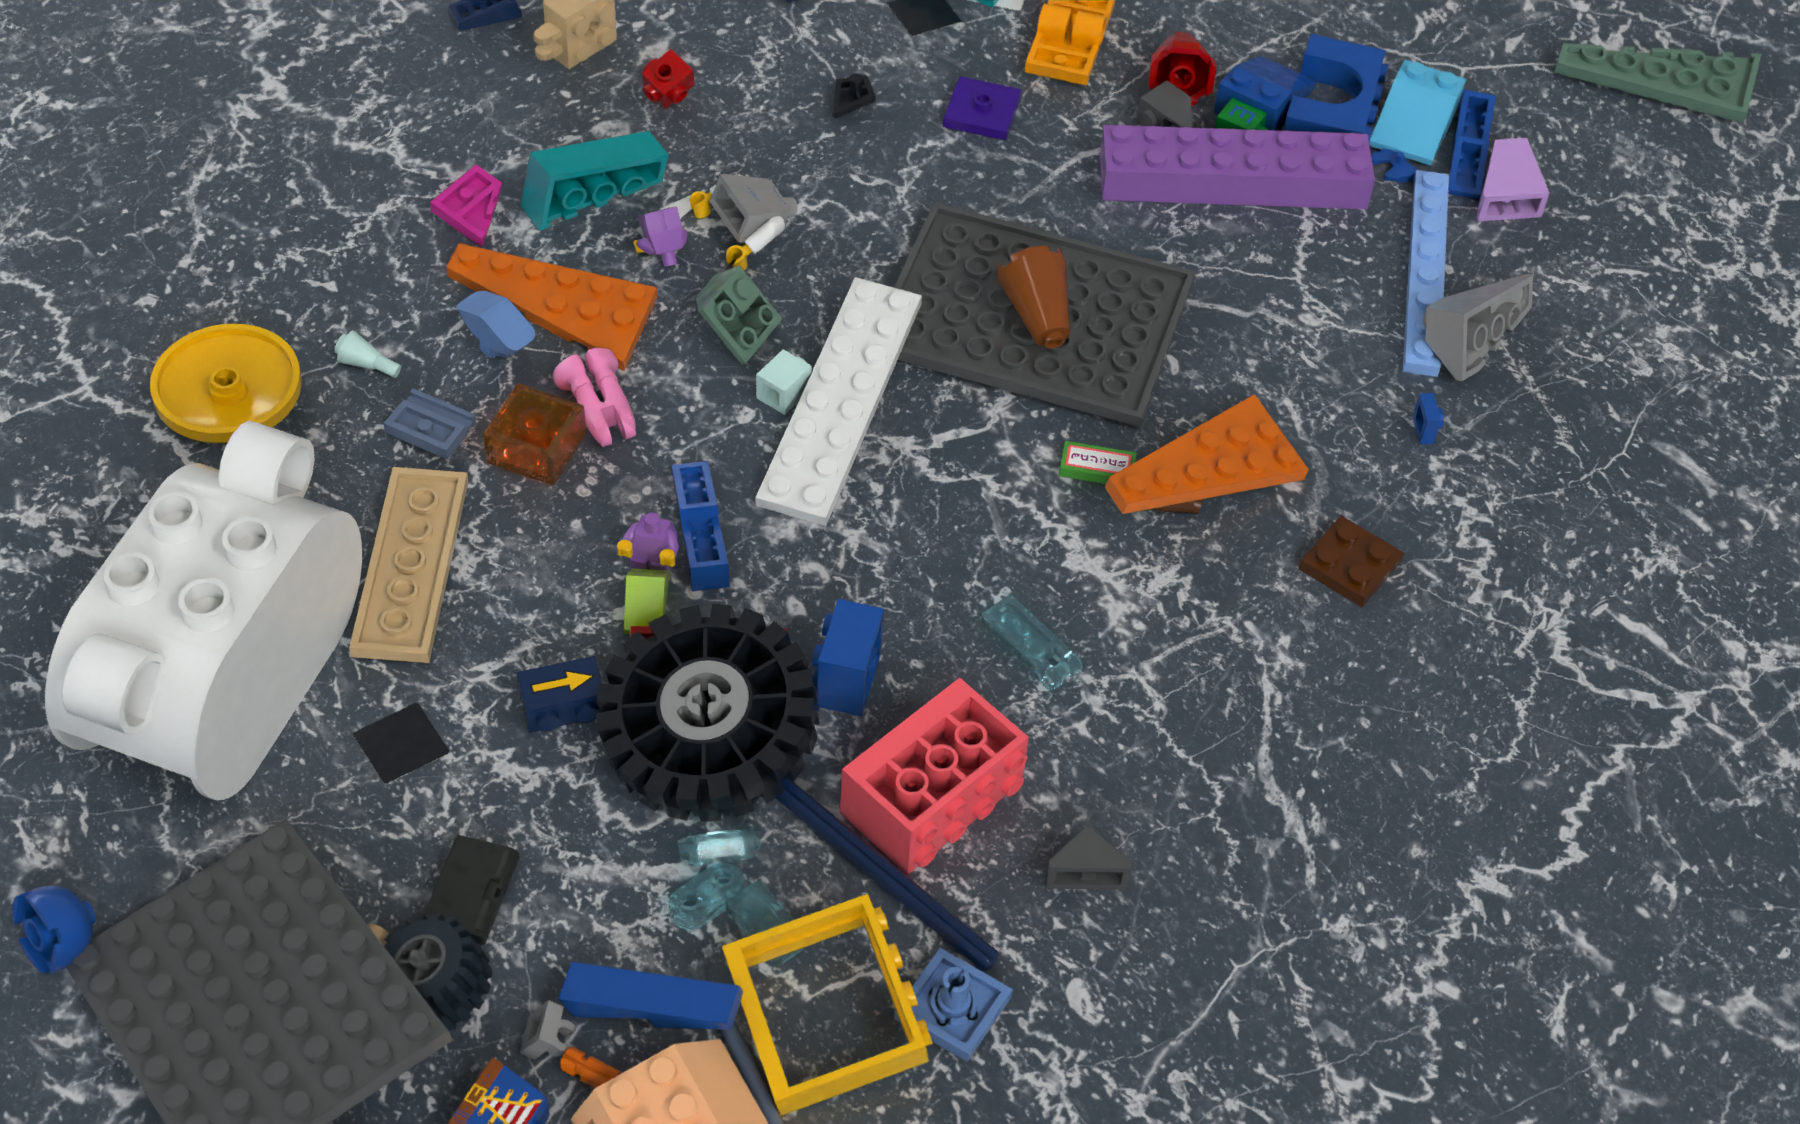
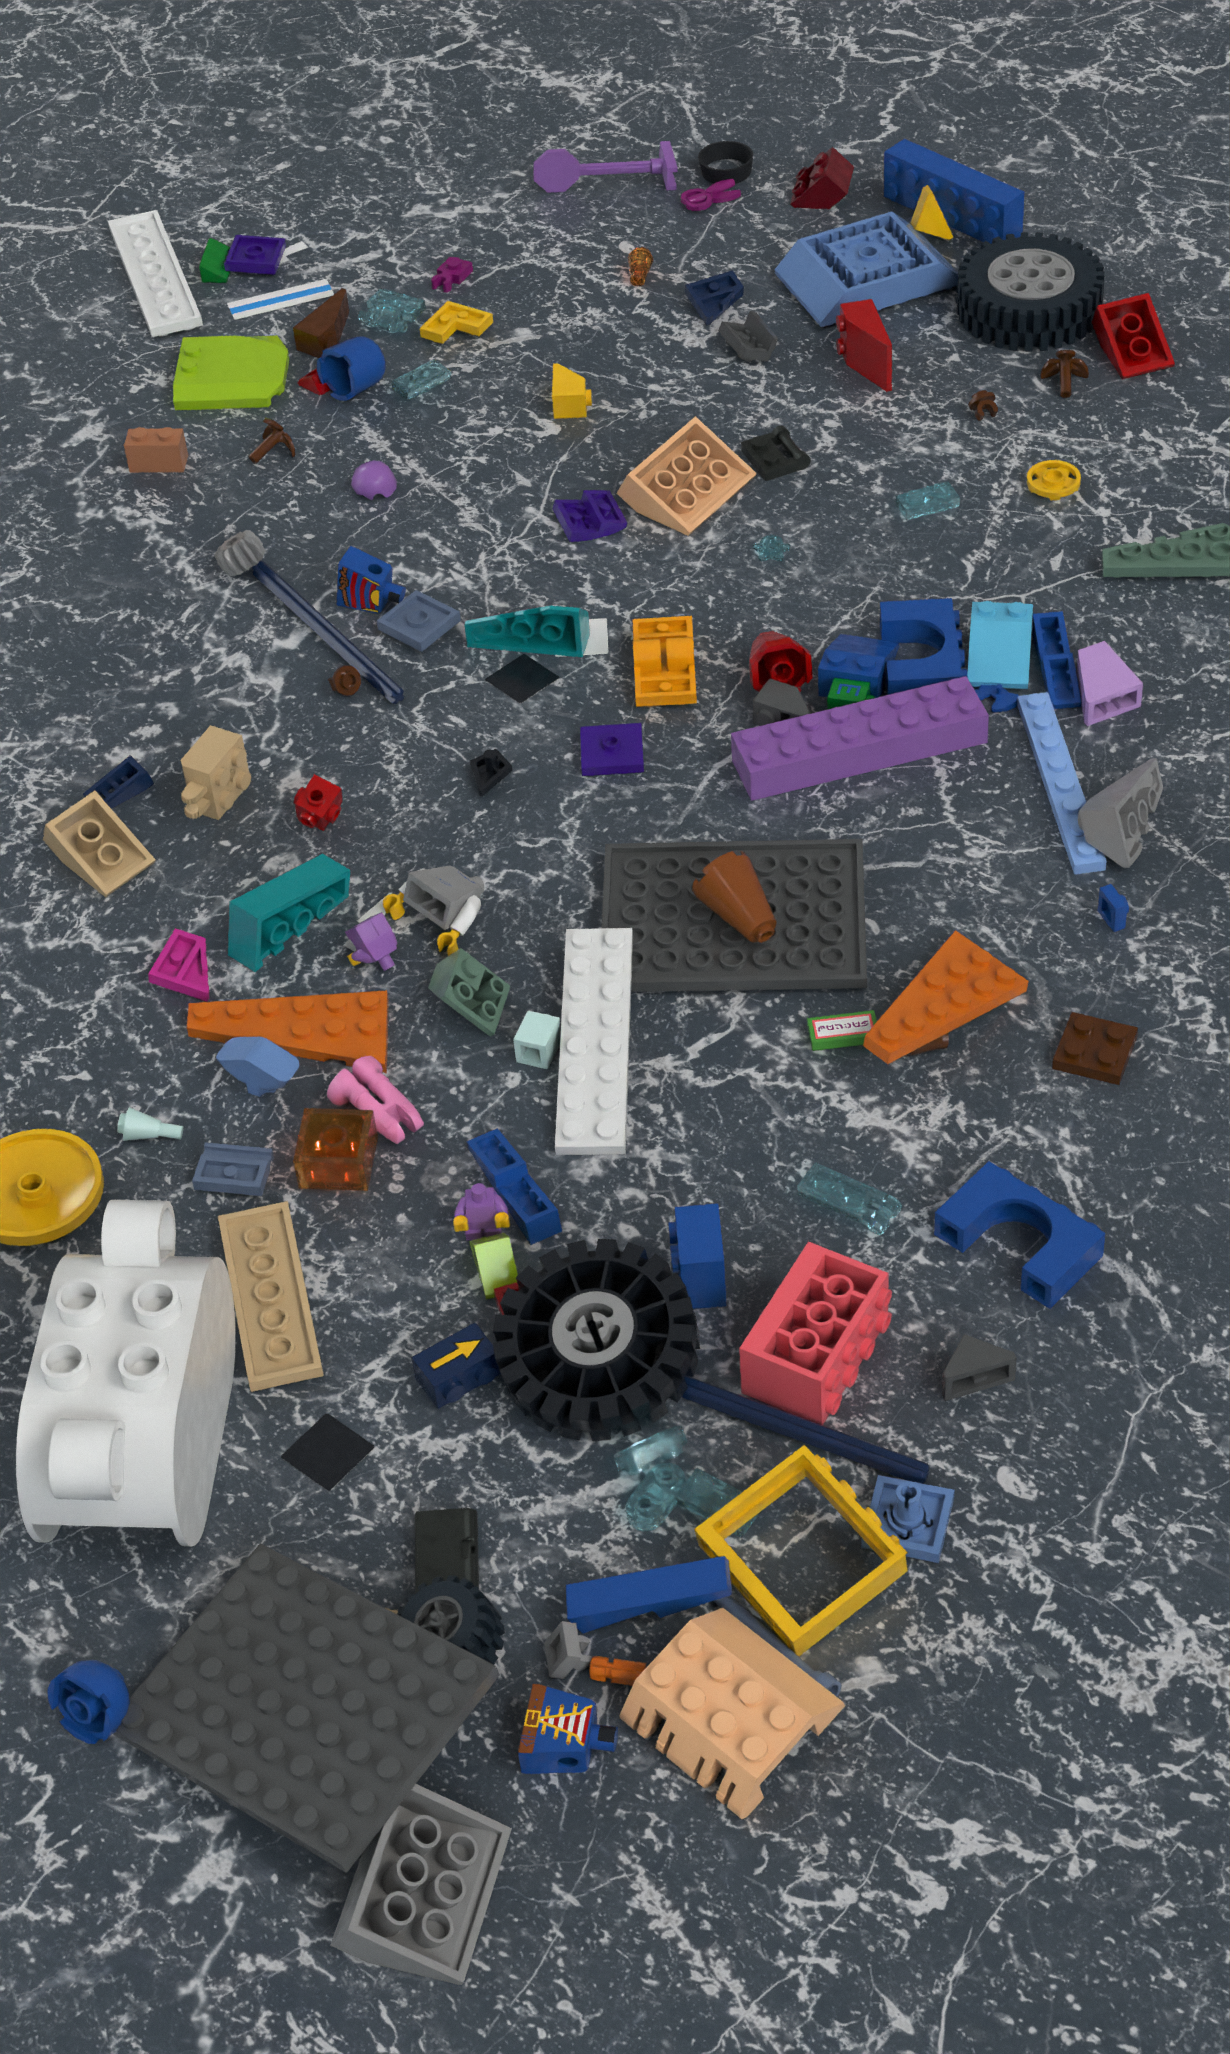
camera: 10 degrees left, 5 degrees down
none -> tan slope [43,791,155,897]
none -> blue arch [934,1161,1105,1309]

